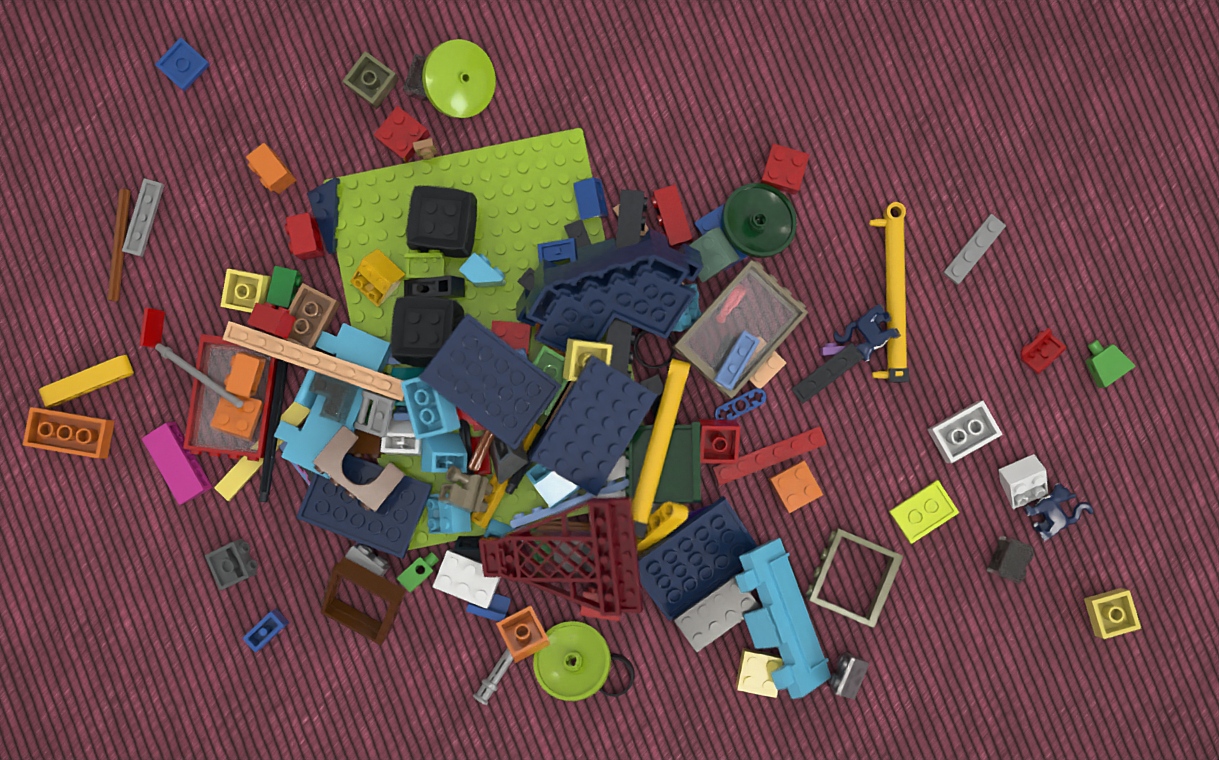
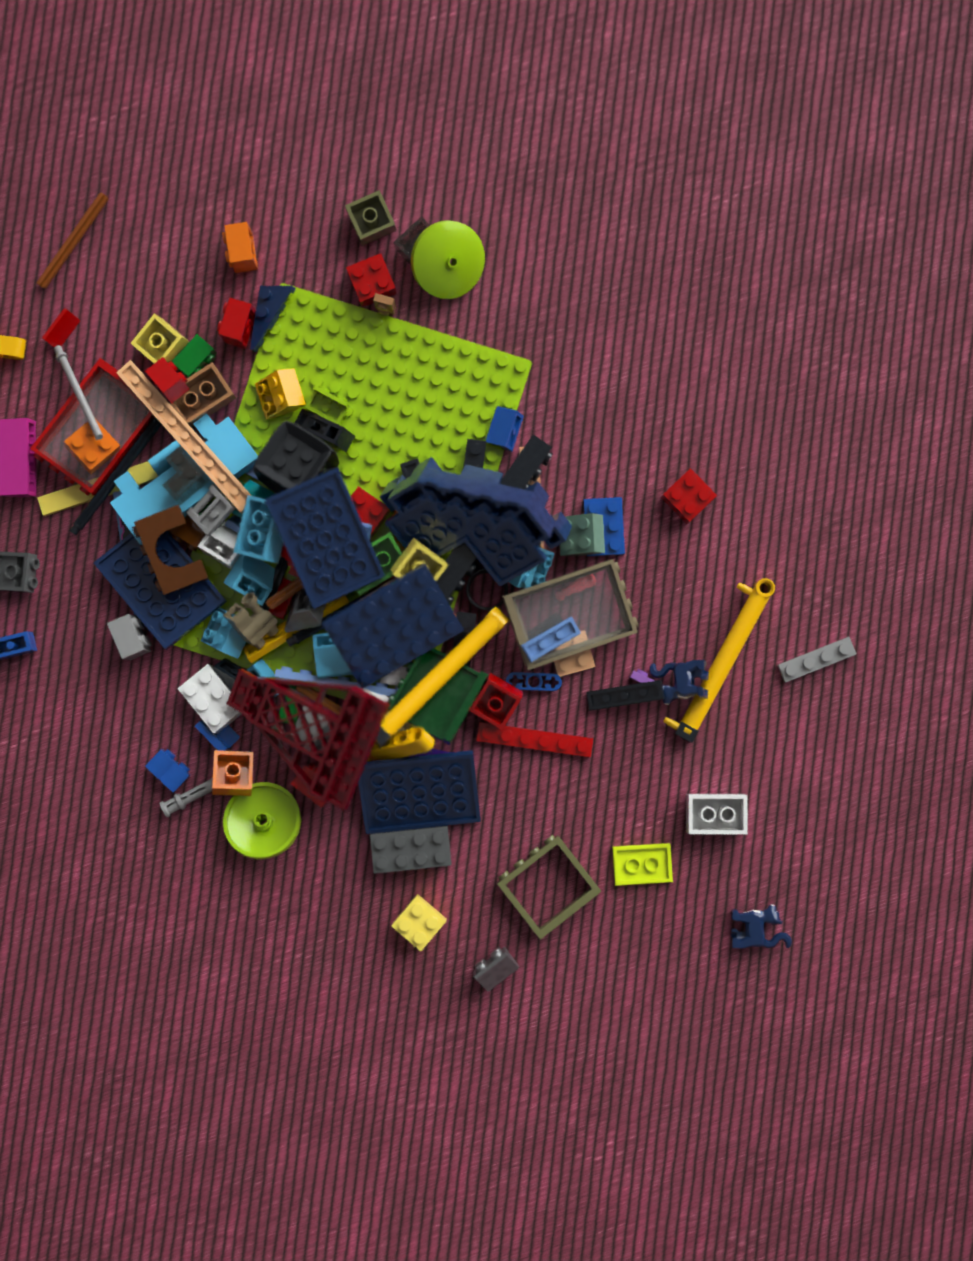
camera: 25 degrees right, 0 degrees up
light grey plate [122,178,164,257] -> none
blue plate [155,37,210,92] -> none
orange brick [224,351,267,397] -> none
reddish brown window [320,556,407,646] -> none
bright green torso [397,552,439,593] -> none
black piece [406,186,477,258] -> none
medium azure slope [459,252,506,287] -> none
blue plate [537,238,578,264] -> none
black tyre [599,653,635,697] -> none
red brick [651,185,693,248] -> none
dark green dish [721,183,797,258] -> none
medium azure piece [735,538,831,699] -> none
orange brick [768,460,823,513] -> none
clear smoke brick [987,536,1034,584] -> none
white slope [999,454,1048,509] -> none
red bracket [1021,328,1066,375] -> none
light yellow brick [1084,588,1141,639] -> none
bright green torso [1085,340,1135,388] -> none
none -> blue brick [145,749,191,792]

